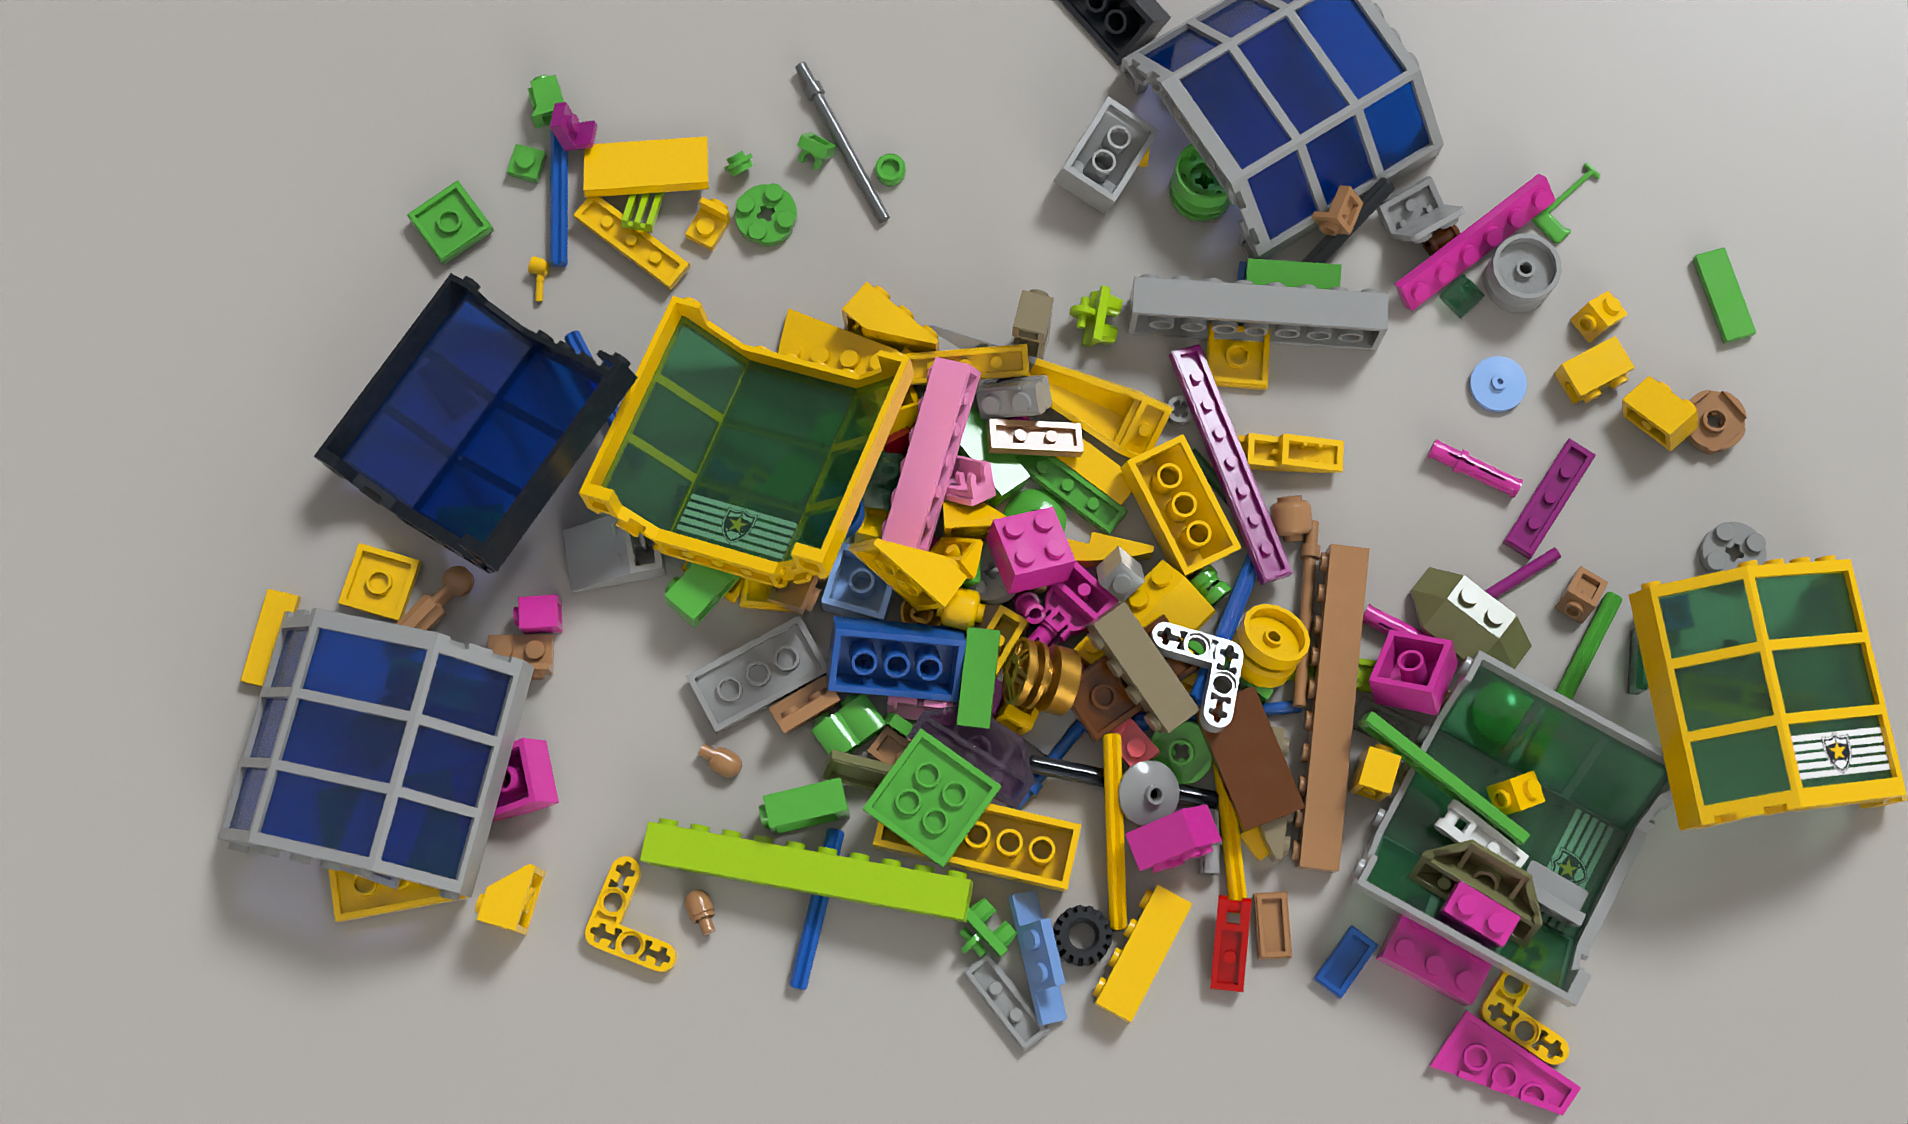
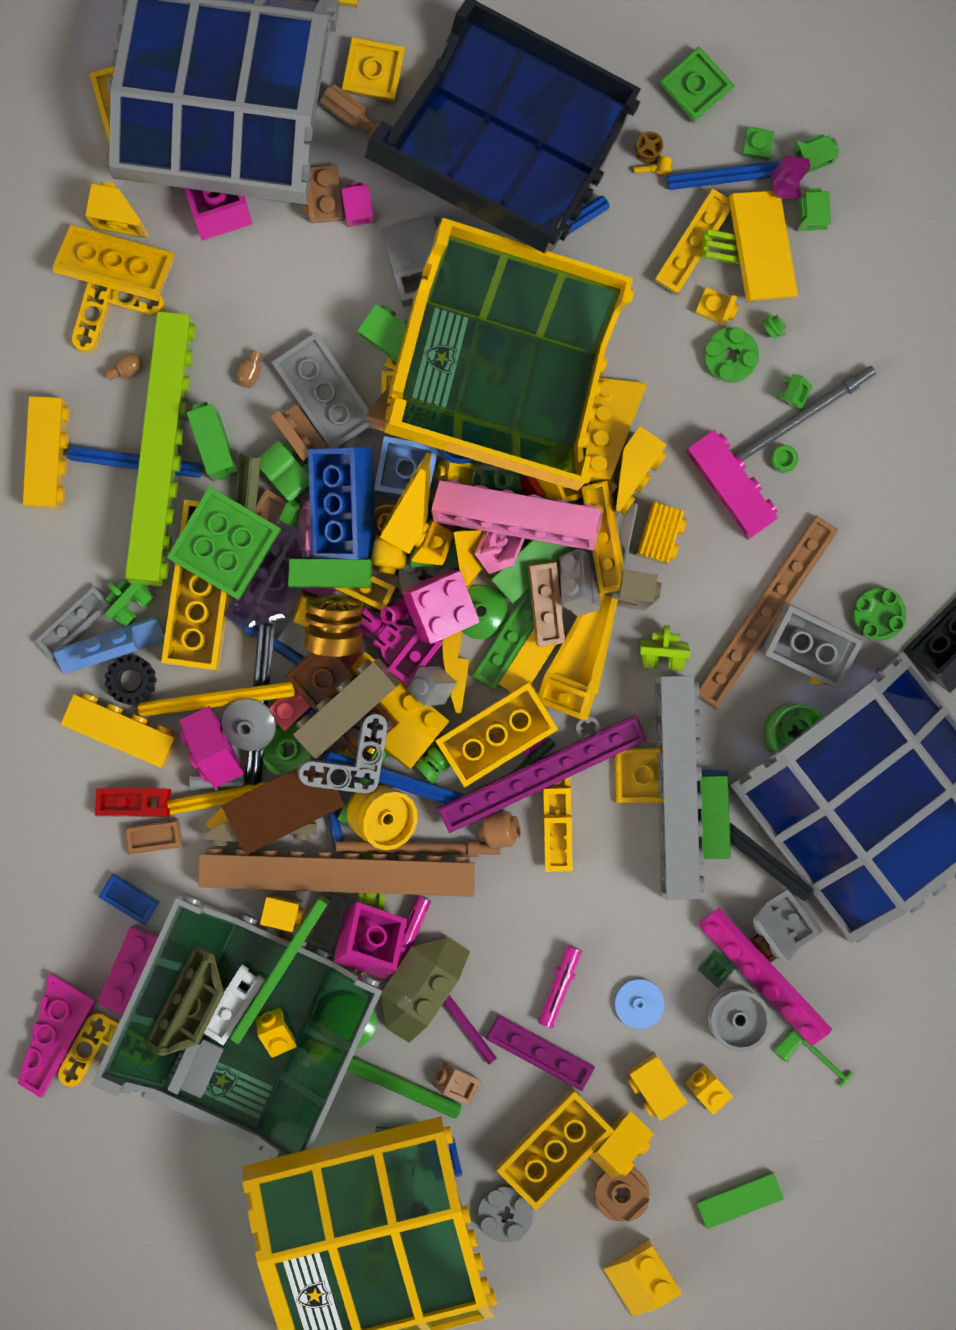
camera: 85 degrees right, 10 degrees up
medium nougat bracket [1311,185,1363,236] -> none
dark pink brick [1439,881,1521,948] -> none
none -> yellow brick [23,396,70,510]
none -> yellow plate [53,224,174,301]
none -> yellow brick [496,1087,614,1210]
none -> yellow slope [603,1239,682,1316]
none -> pearl gold wheel [635,131,663,164]
none -> yellow brick [636,502,687,565]
none -> dark pink brick [686,429,778,540]
none -> medium nougat tile [699,515,839,709]
none -> bright green window [797,188,831,231]
none -> bright green dish [852,587,906,641]

